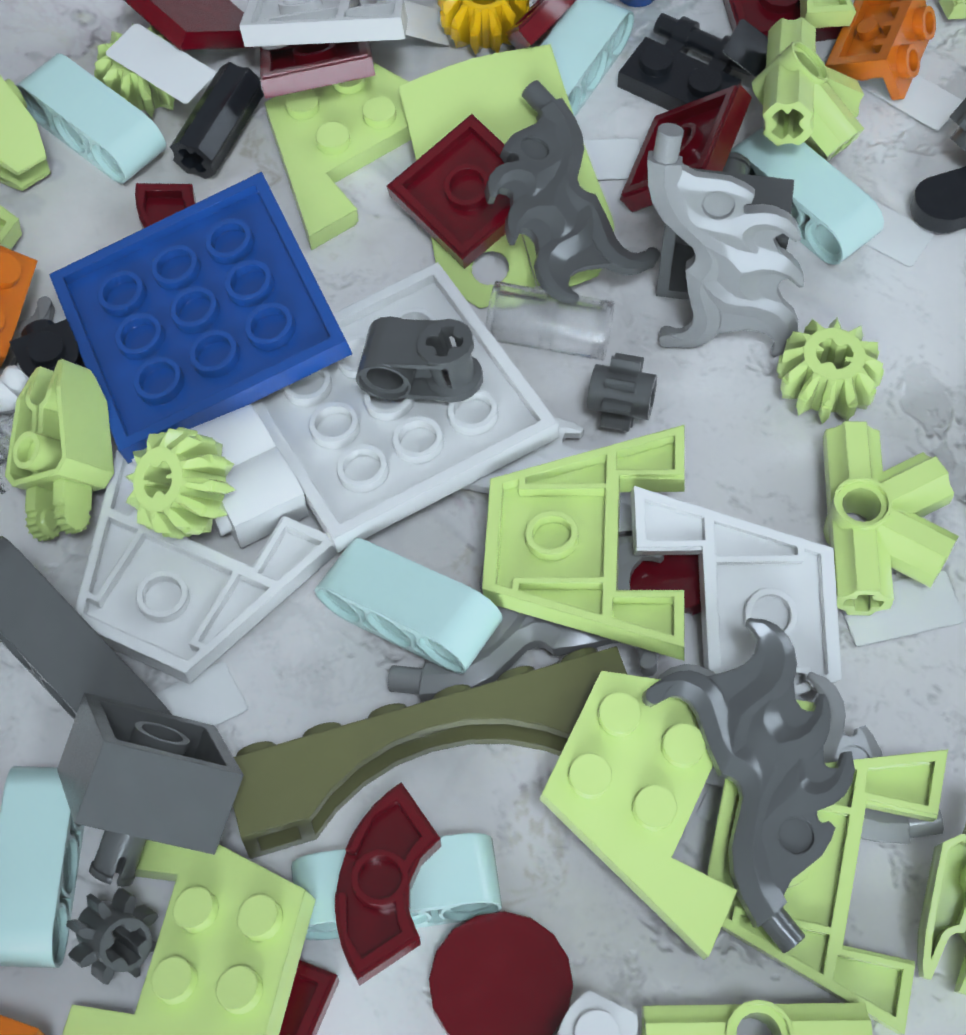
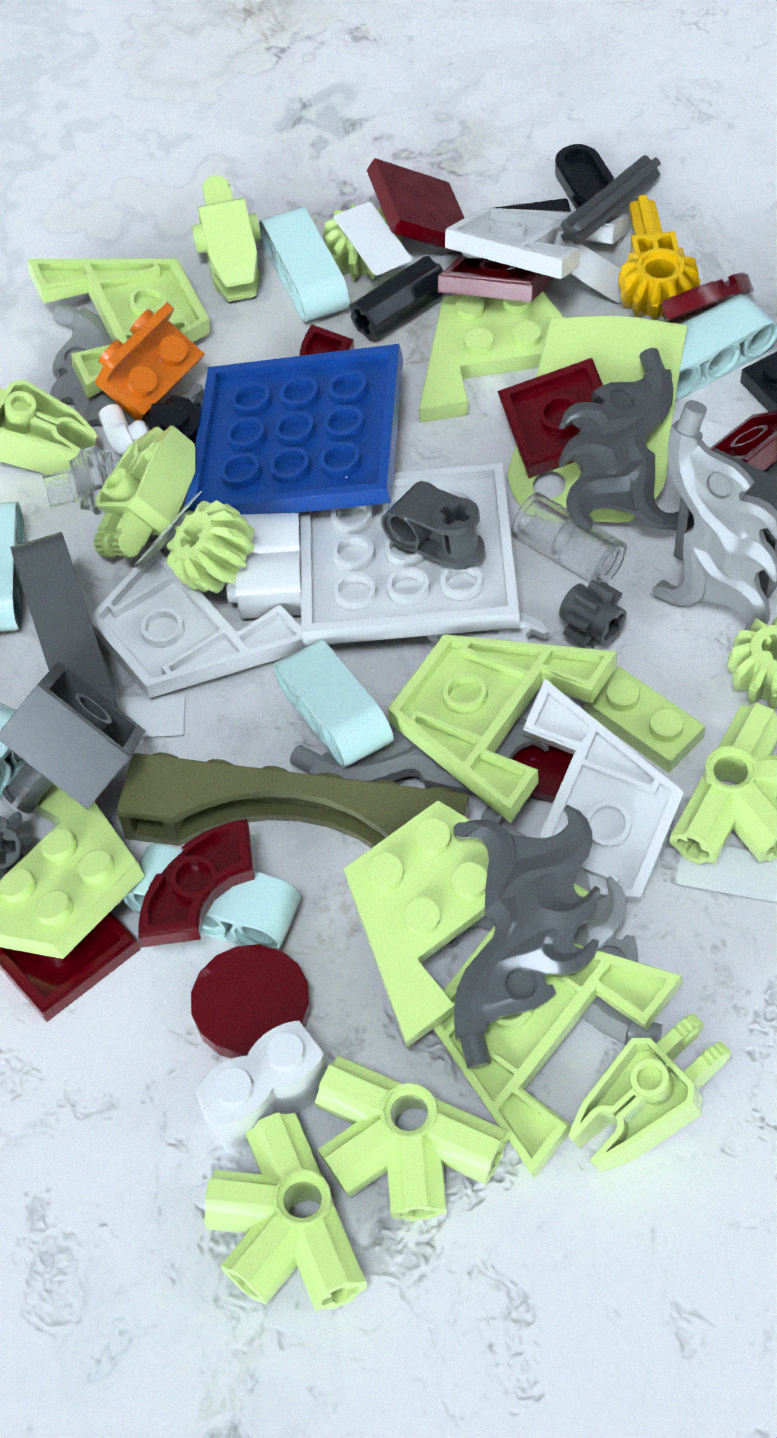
camera: 30 degrees right, 5 degrees down
none -> white sticker [134,491,202,565]
none -> yellowish green plate [583,666,705,773]

